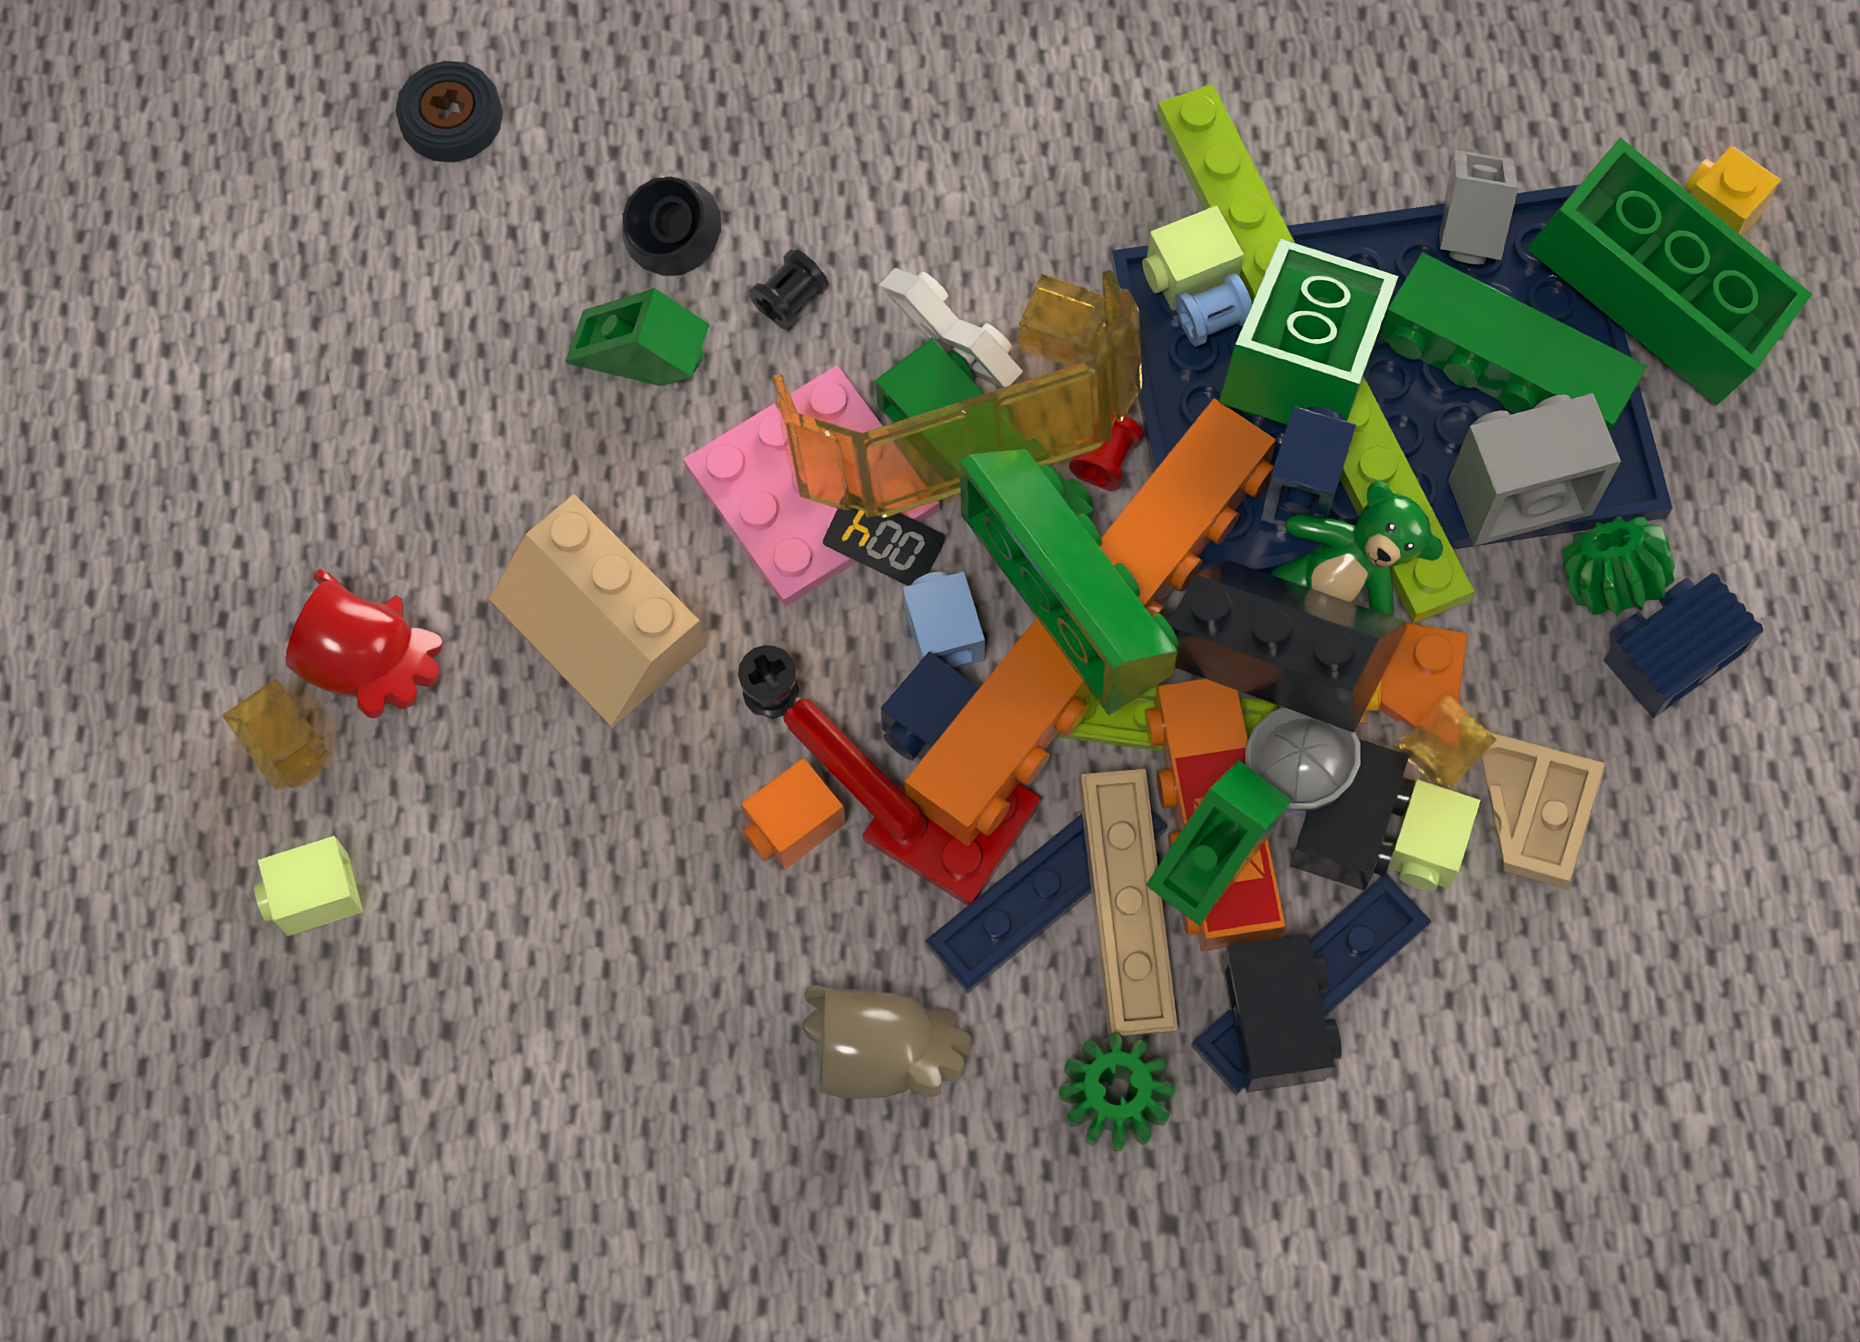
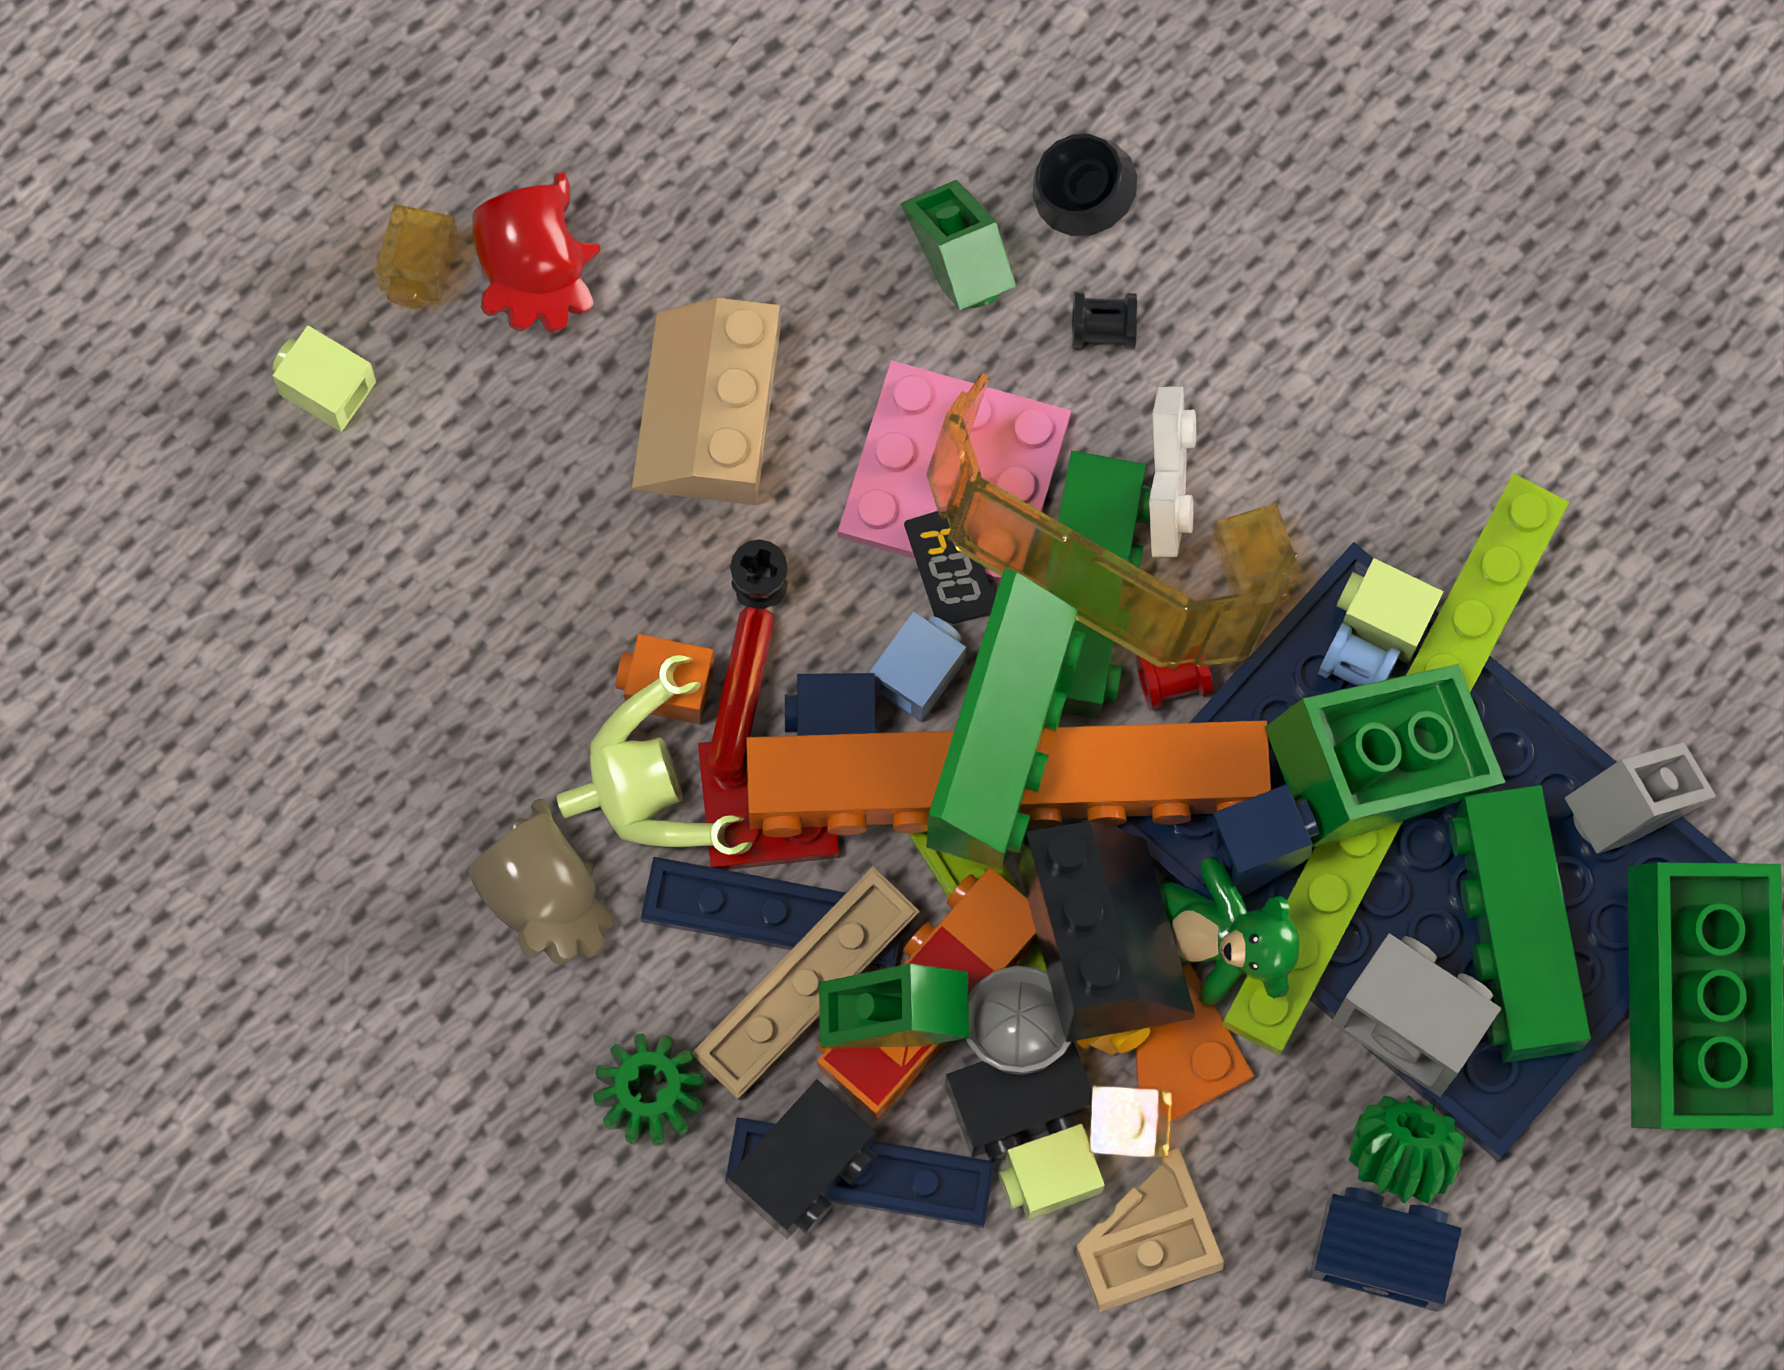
camera: 45 degrees right, 5 degrees up
none -> yellowish green piece [557,655,752,855]

